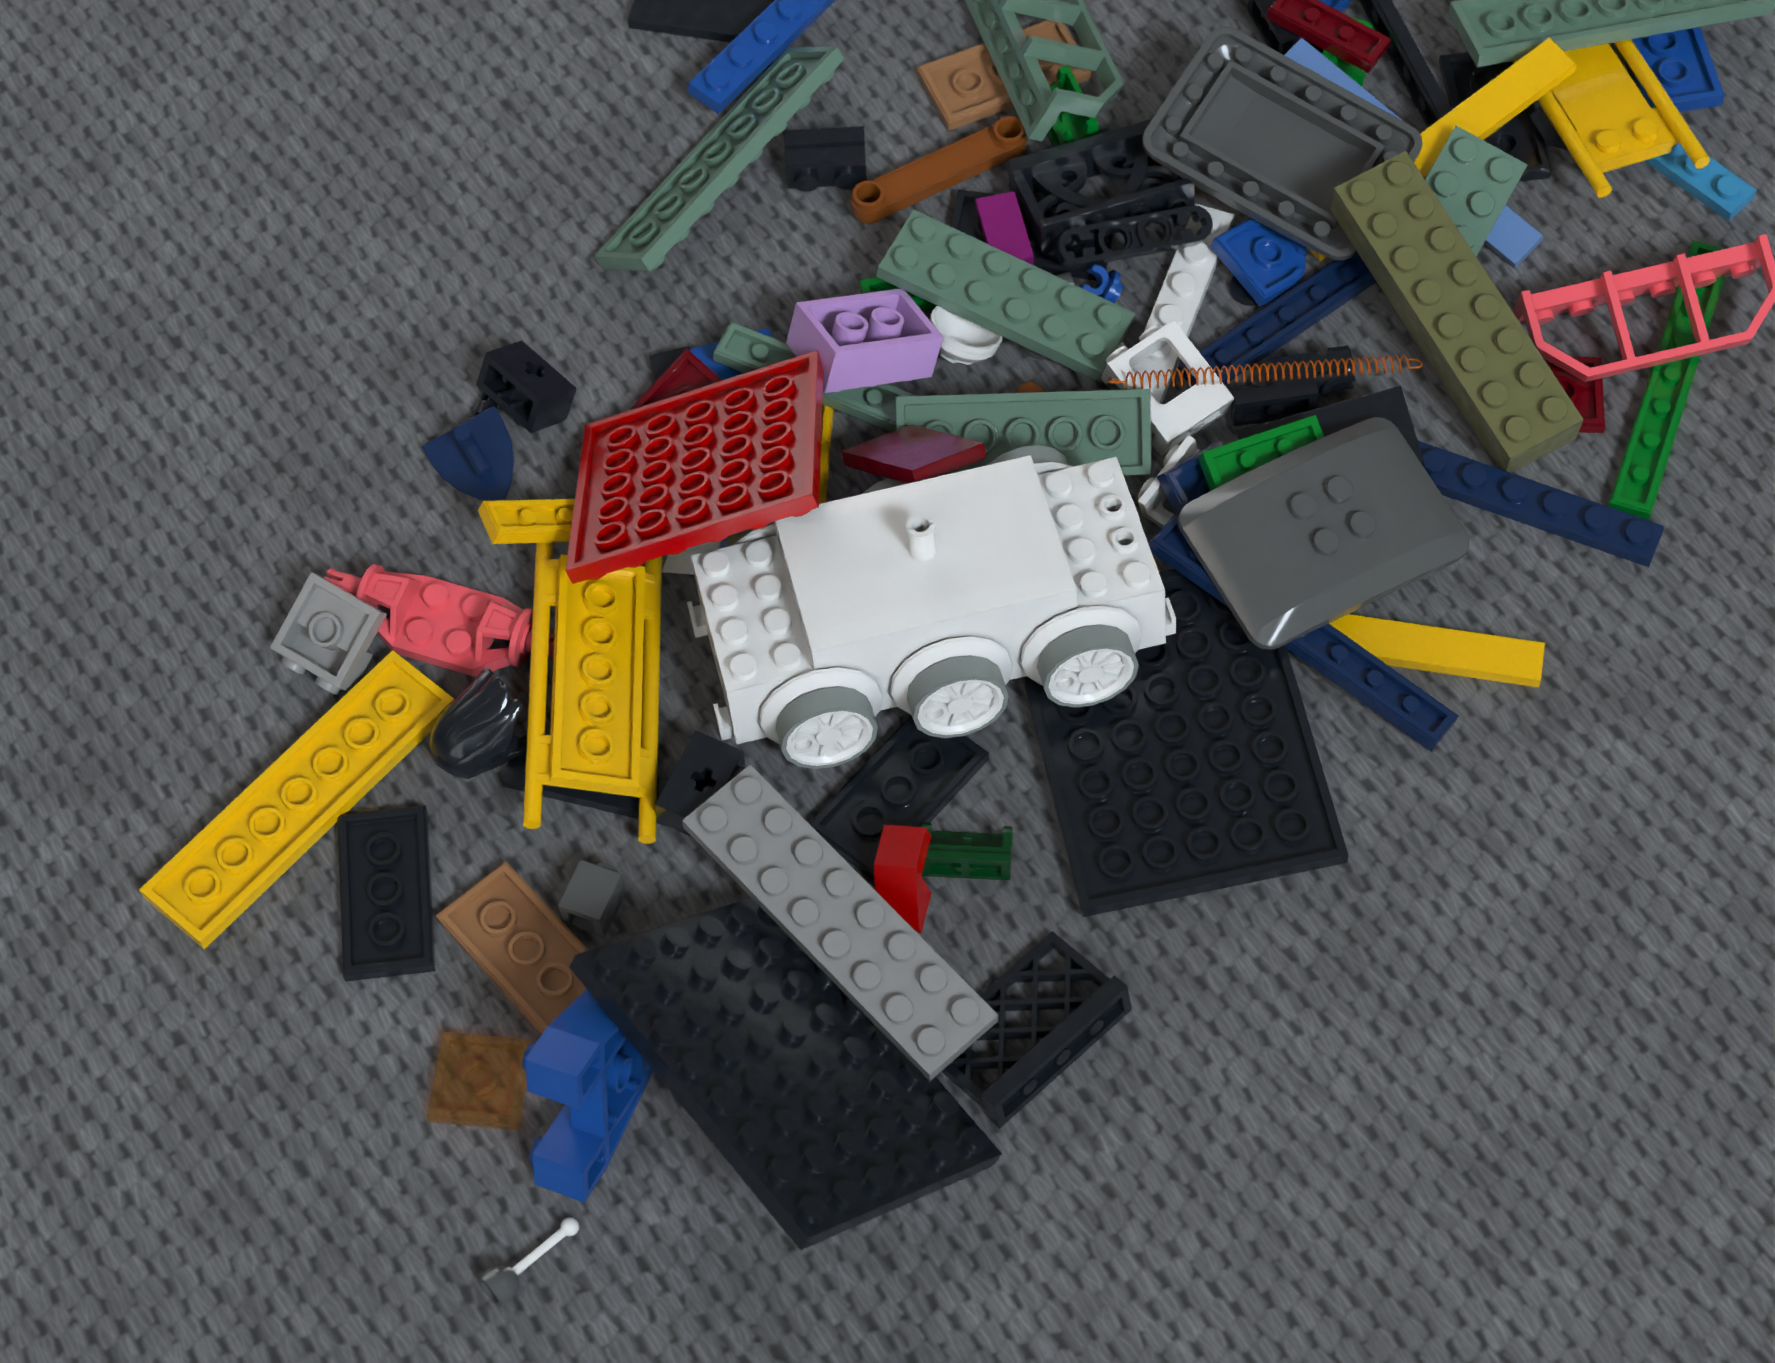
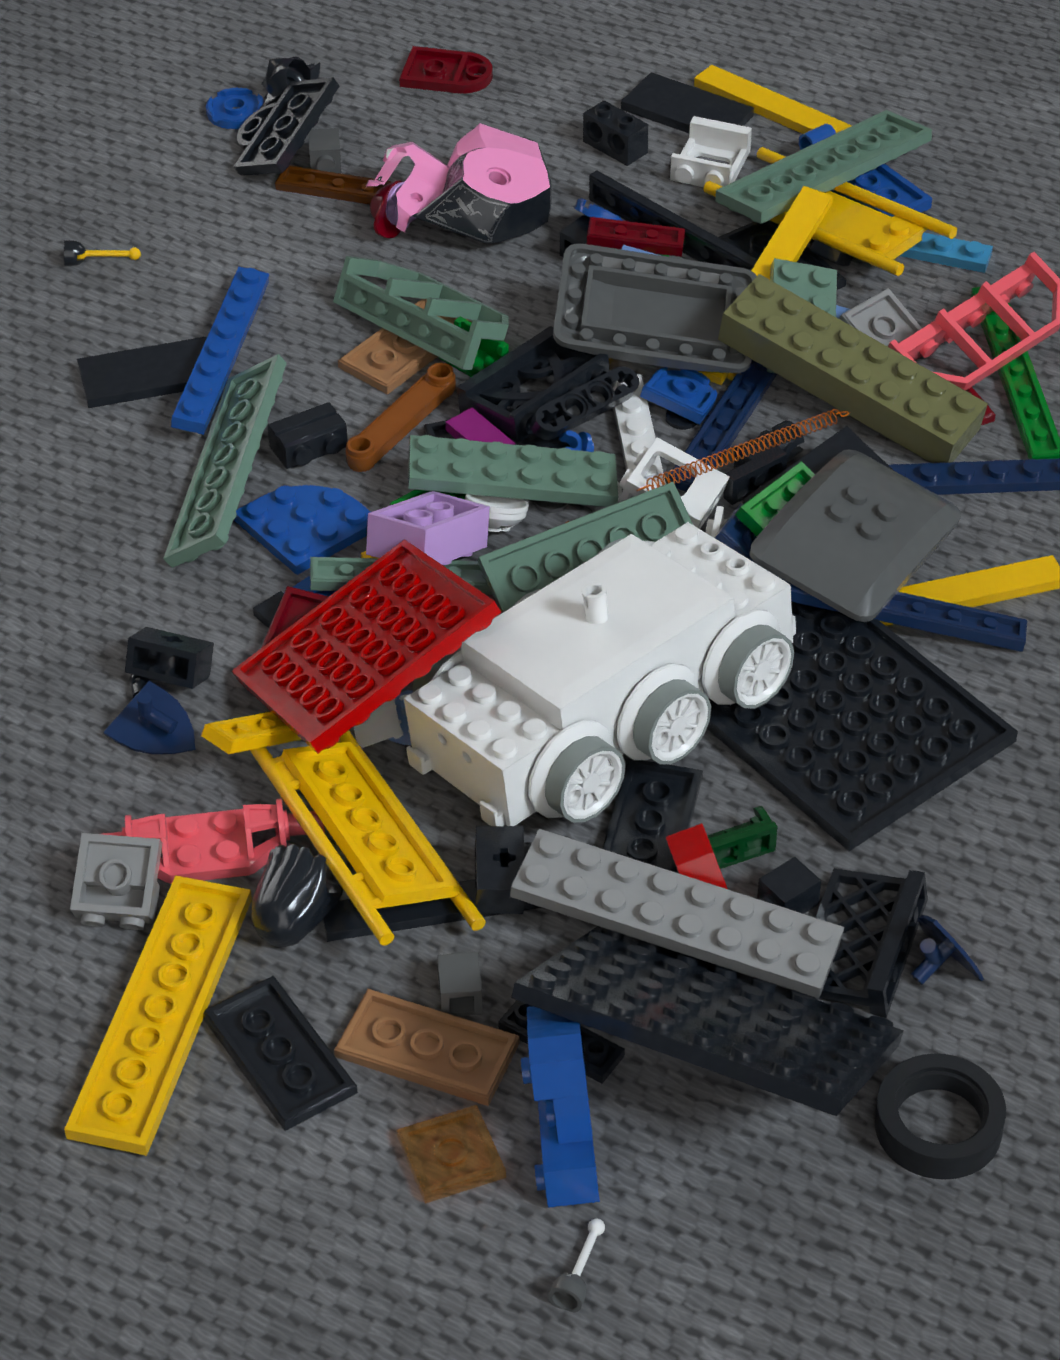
camera: 30 degrees left, 15 degrees down
dark red tile [842,425,986,483] -> none
none -> blue plate [234,485,371,575]
none -> black brick [757,857,821,914]
none -> light grey tile [839,288,922,346]
none -> black tyre [875,1054,1006,1180]
none -> dark blue shield [911,915,984,985]

